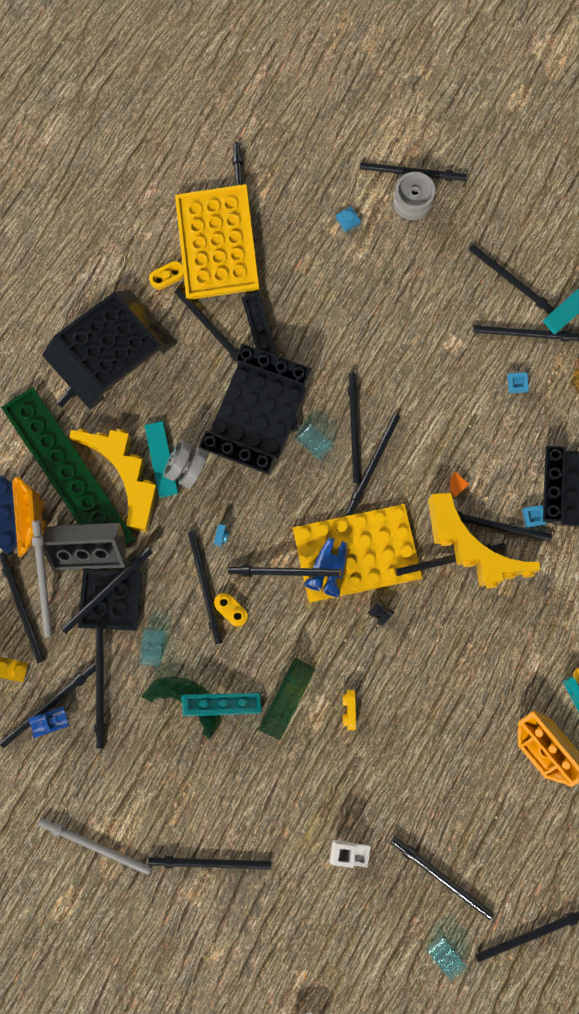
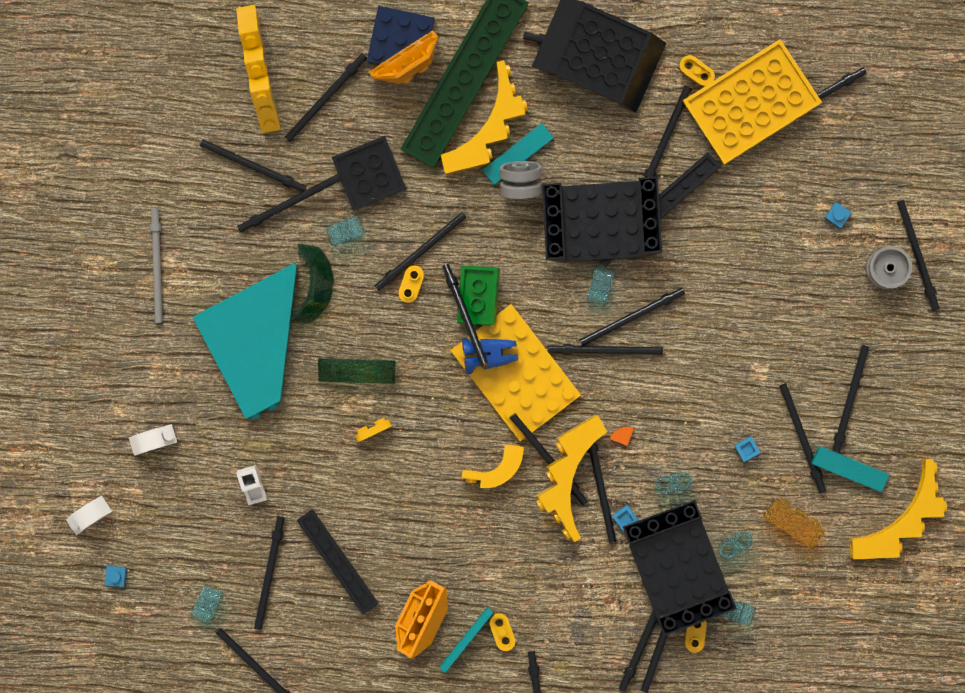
camera: 70 degrees right, 10 degrees up
blue hips [28,707,70,738] -> none
light grey bar [32,520,52,637] -> none
dark grey slope [42,523,126,570] -> none
black bar [61,547,153,634] -> none
black bar [148,855,271,870] -> none
teal tile [181,693,262,717] -> none
dark azure plate [214,524,229,547] -> none
black wheel [368,599,395,626] -> none
none -> white brick [129,424,177,456]
none -> teal slope [193,263,298,421]
none -> black plate [297,509,379,614]
none -> green plate [457,265,500,326]
none -> yellow arch [462,444,524,488]
none -> clear light blue beam [655,472,692,494]

